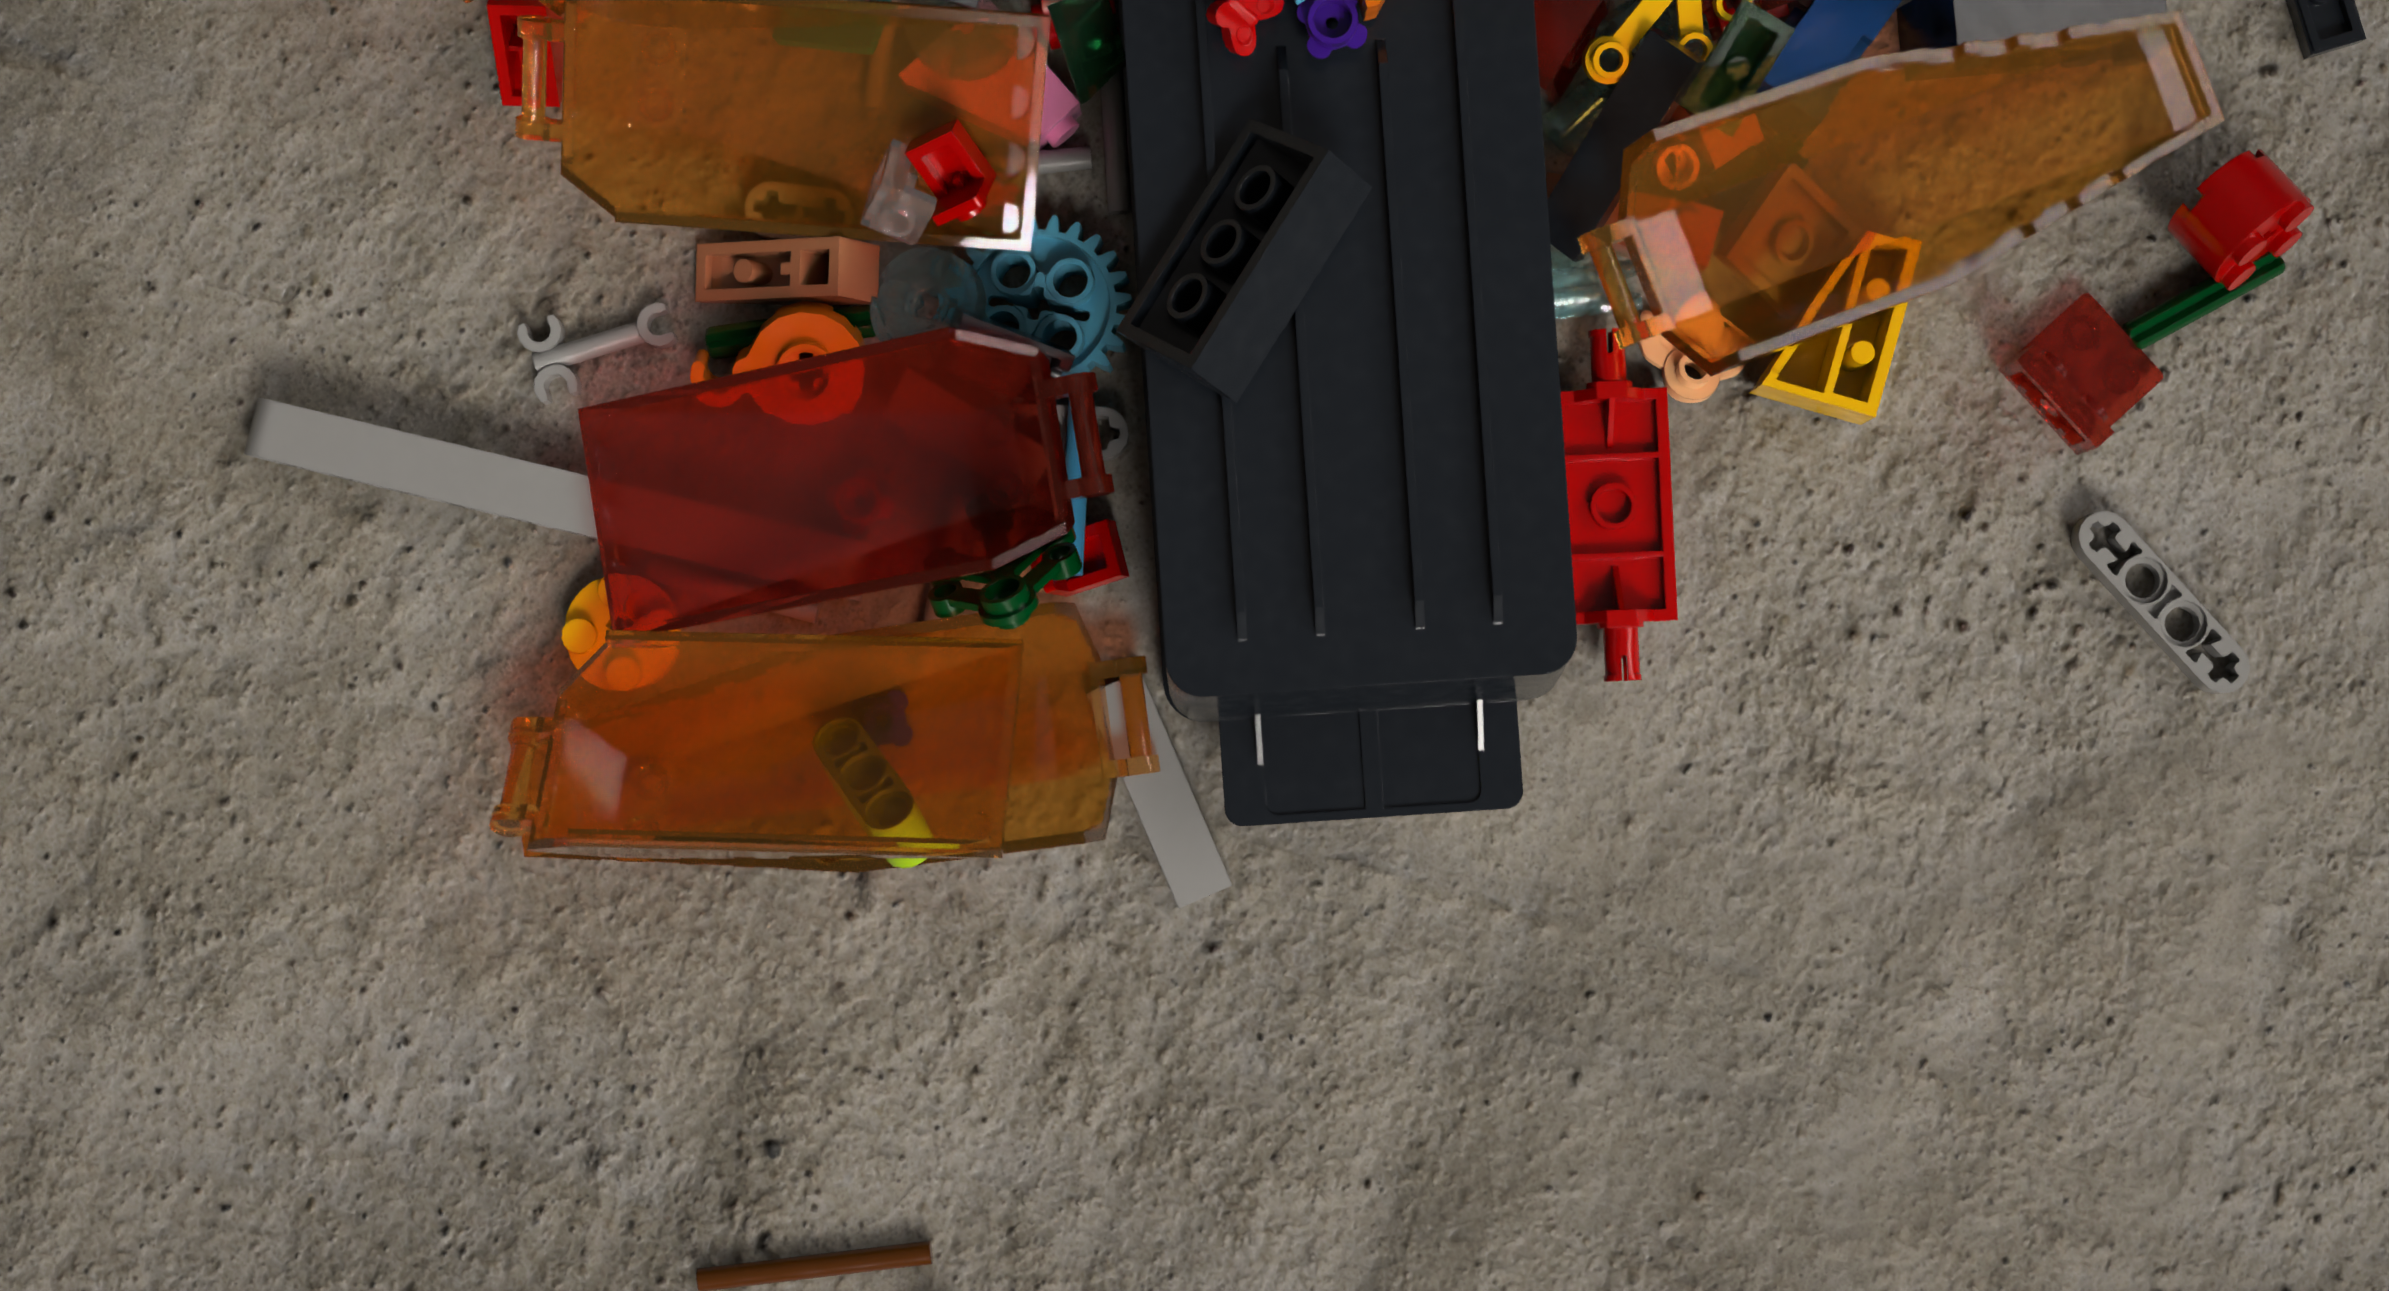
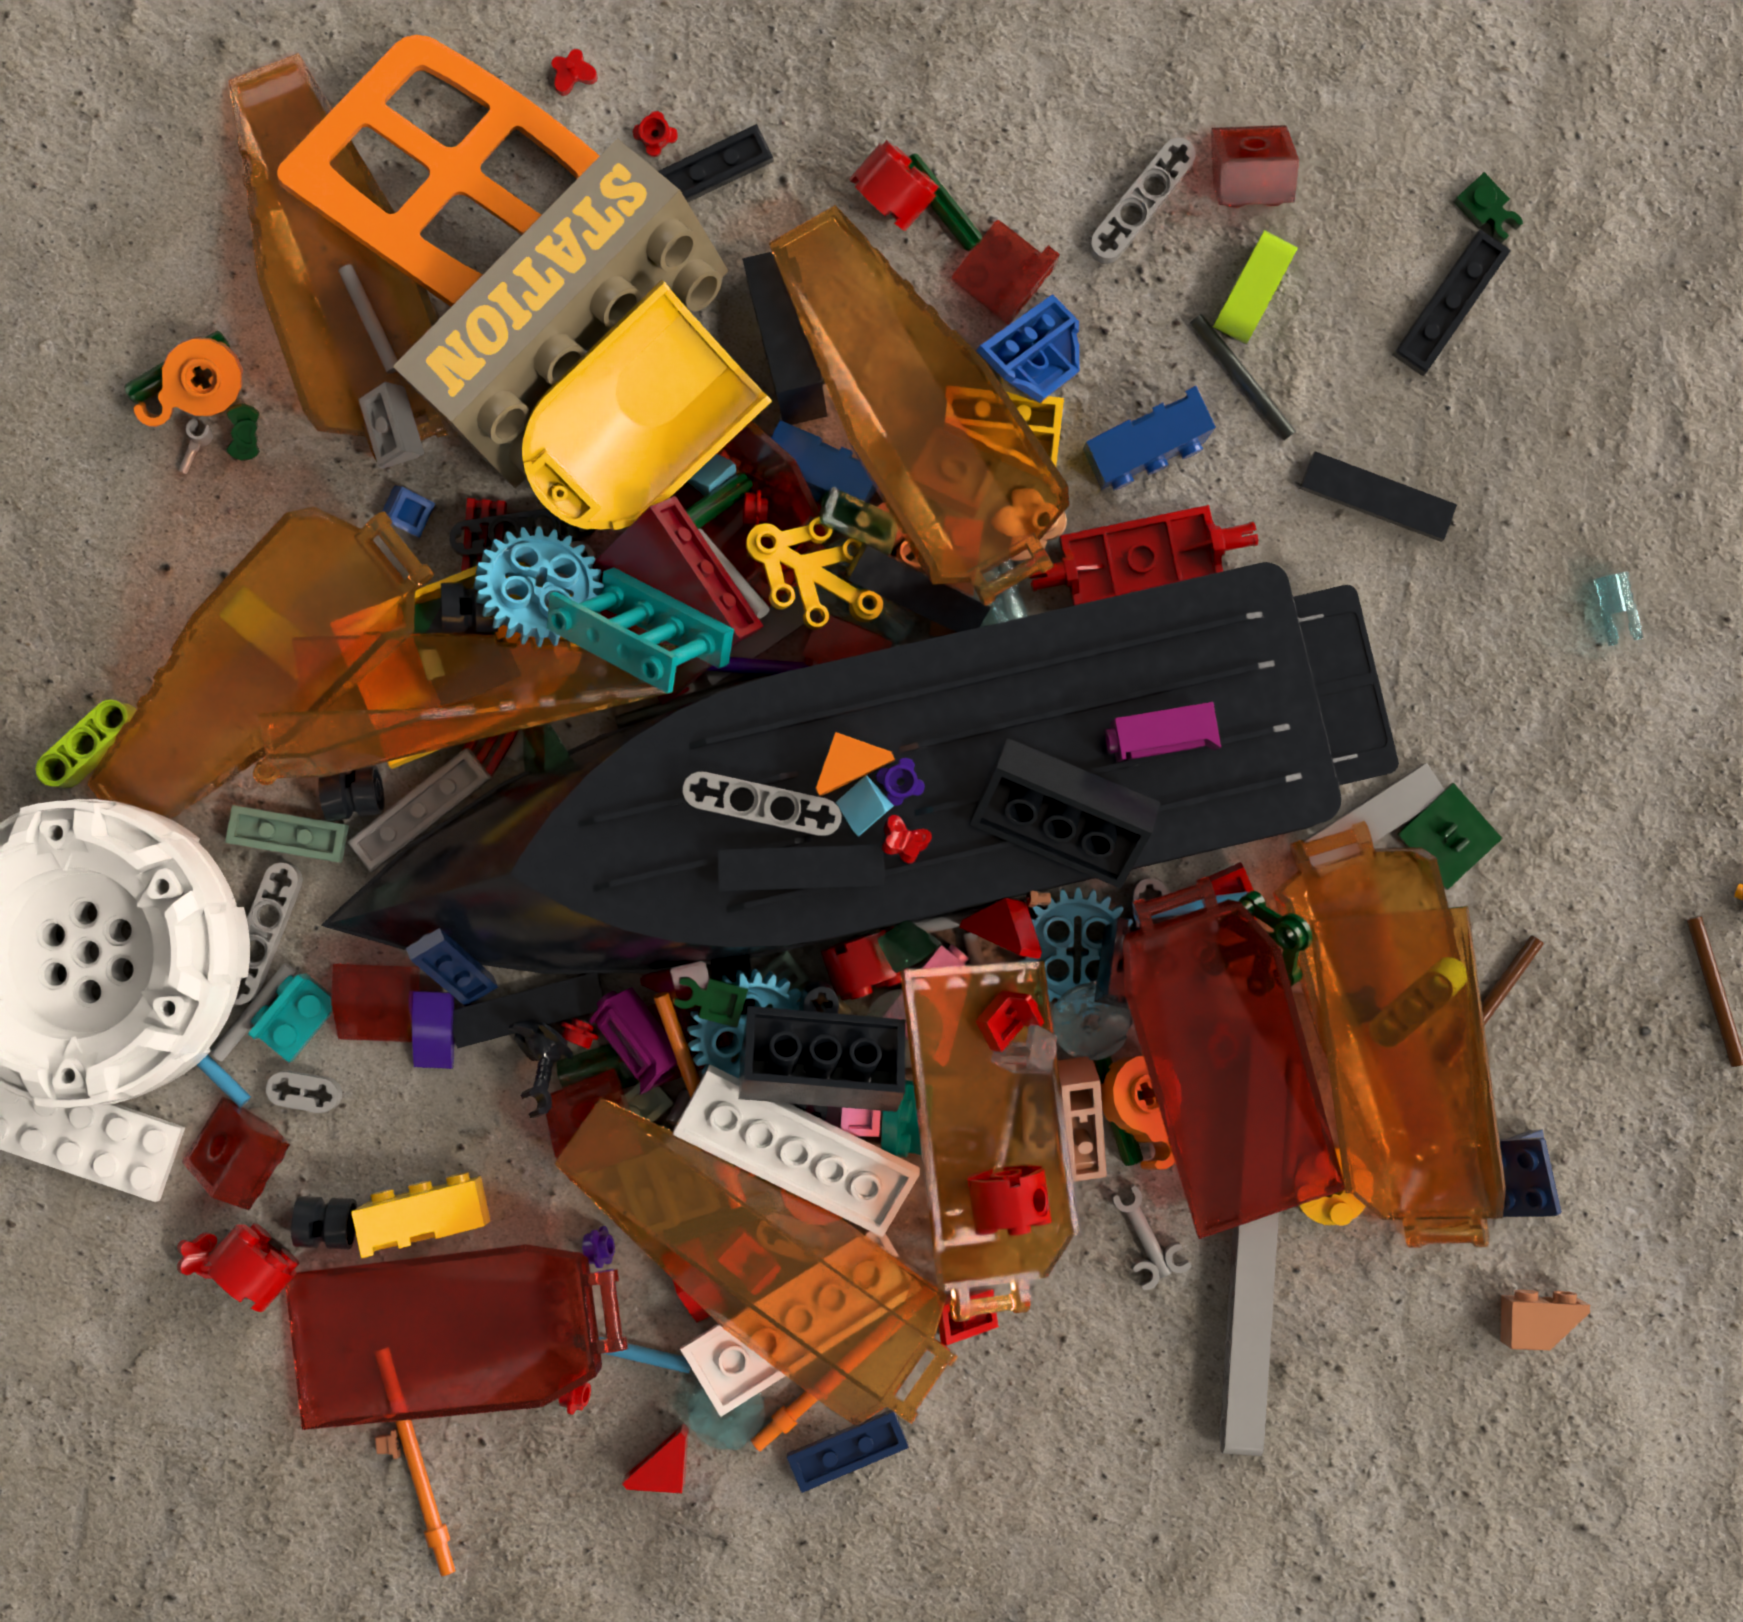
camera: 110 degrees left, 0 degrees up
none -> red slope [959,898,1042,959]
none -> red brick [967,1164,1052,1236]
none -> blue wedge [974,294,1080,403]
none -> nougat piece [1025,891,1051,907]
none -> blue wedge [1083,386,1216,491]
none -> magenta window [1105,702,1221,762]
none -> pearl dark grey bar [1190,314,1296,441]
none -> clear red slope [1211,125,1299,208]
none -> lime beam [1213,230,1298,344]
none -> black tile [1299,451,1457,542]
none -> black tile [1392,229,1511,376]
none -> dark green piece [1397,782,1503,890]
none -> reddish brown bar [1442,935,1544,1067]
none -> dark green plate [1453,172,1523,243]
none -> dark blue bracket [1478,1129,1562,1217]
none -> nougat slope [1500,1289,1590,1351]
none -> clear light blue hinge [1594,571,1644,646]

